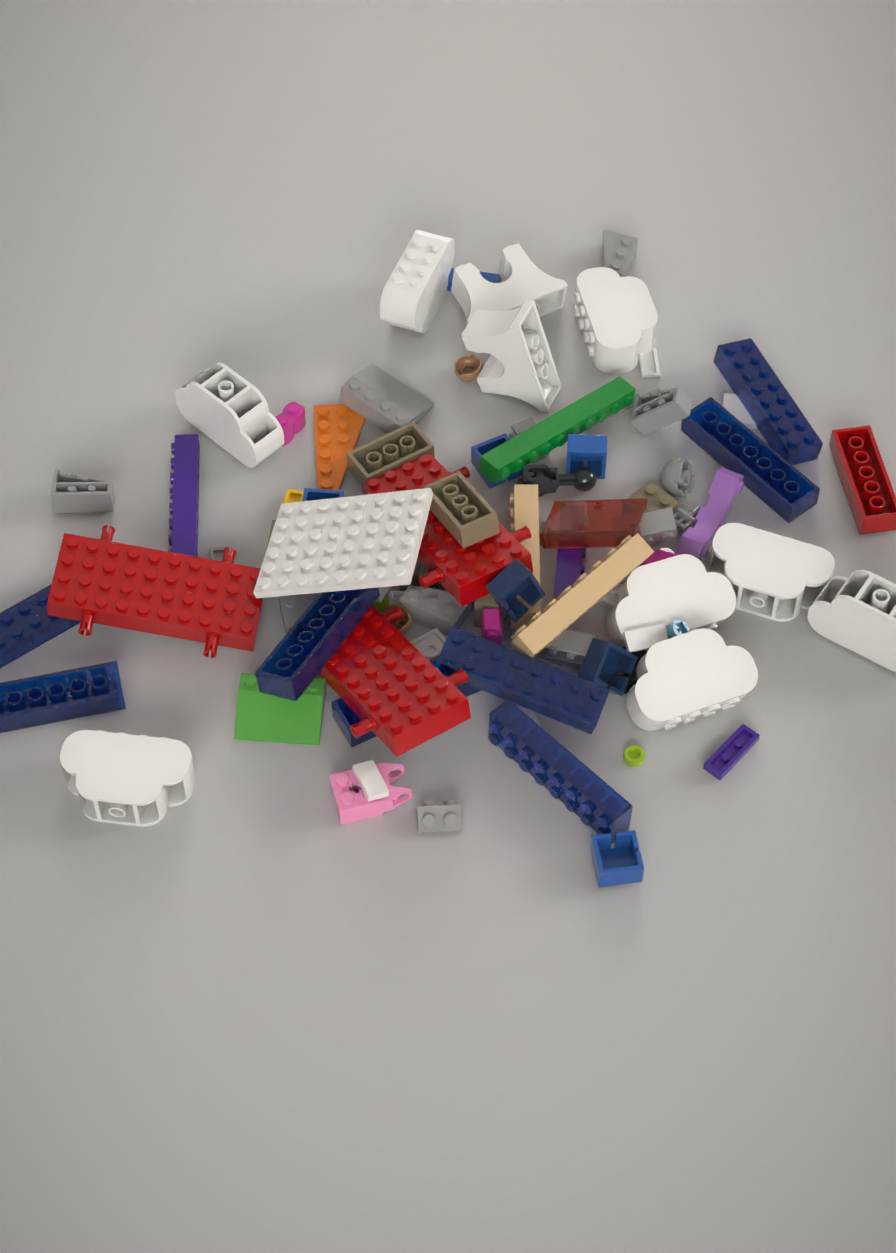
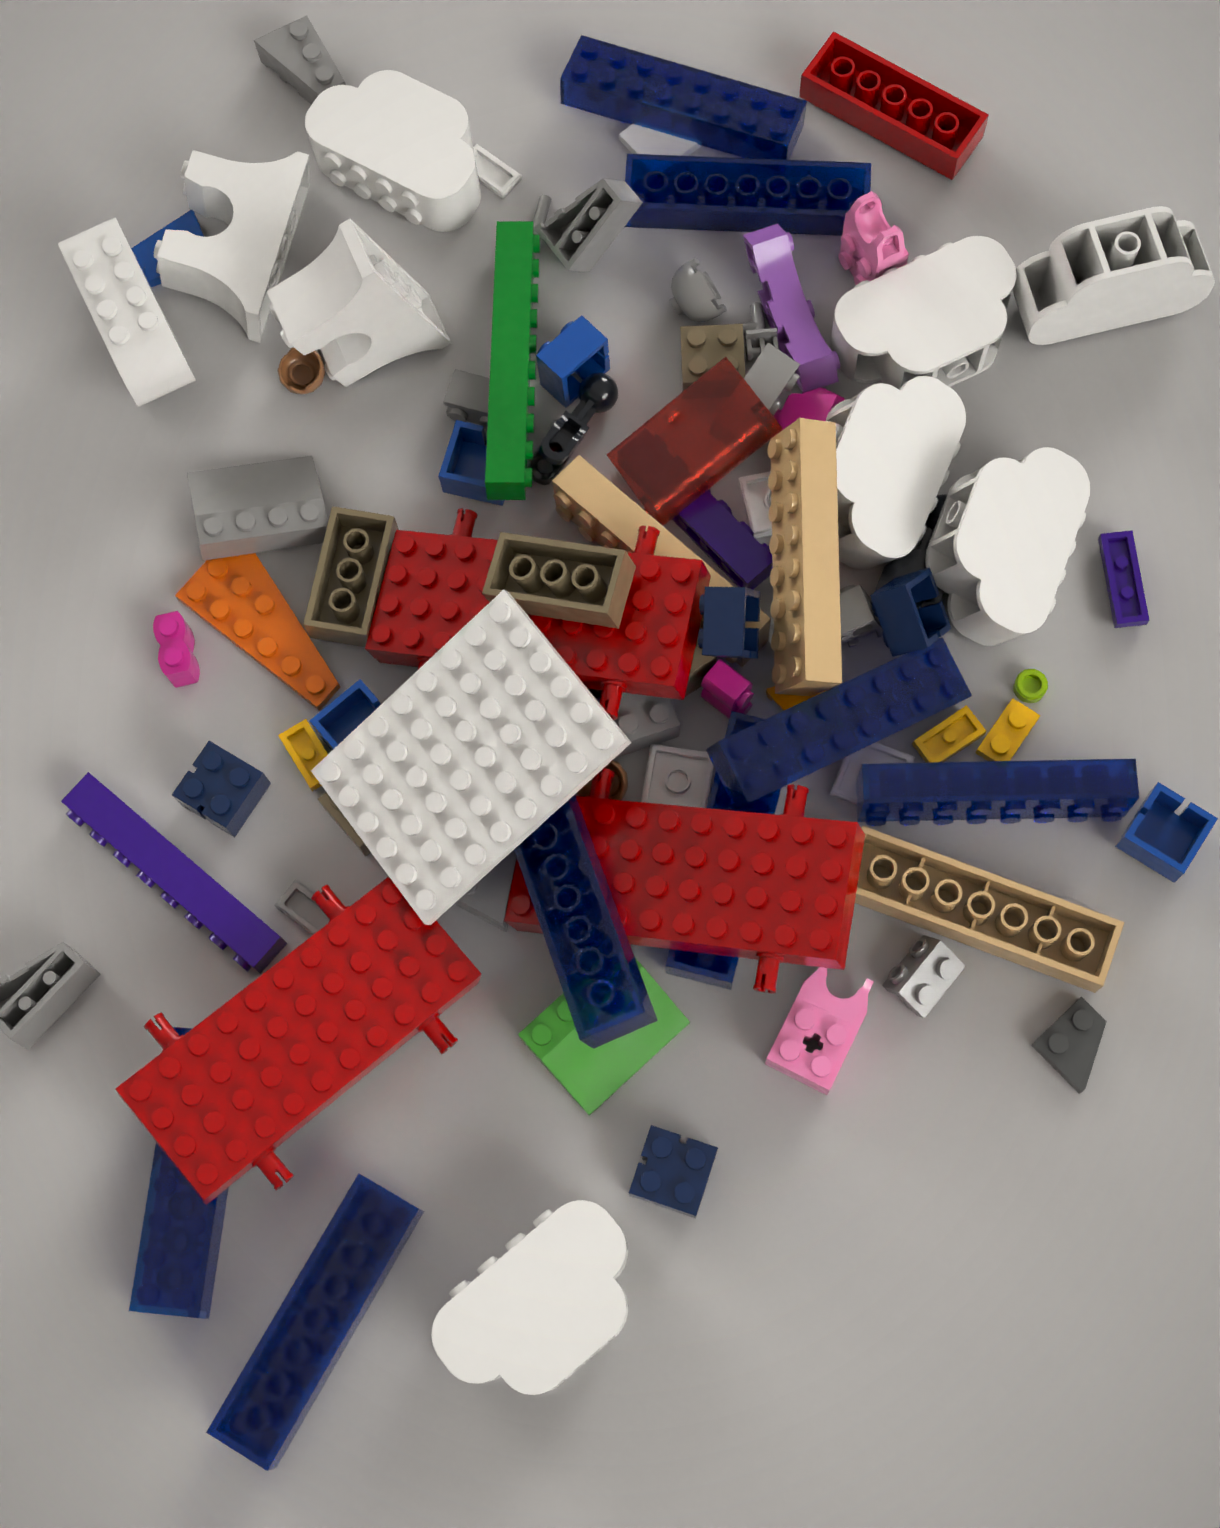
camera: 40 degrees left, 20 degrees up
white brick [175,362,284,468] -> none
white tile [352,760,389,801] -> none
white tile [623,624,668,653] -> none
dark azure tile [667,619,689,638] -> none
none -> dark blue piece [172,741,271,838]
none -> dark blue piece [629,1125,718,1219]
none -> bright pink brick [838,191,909,285]
none -> tan brick [855,826,1125,993]
none -> yellow plate [912,705,986,770]
none -> yellow plate [975,698,1041,771]
none -> dark grey wing [1031,996,1107,1094]

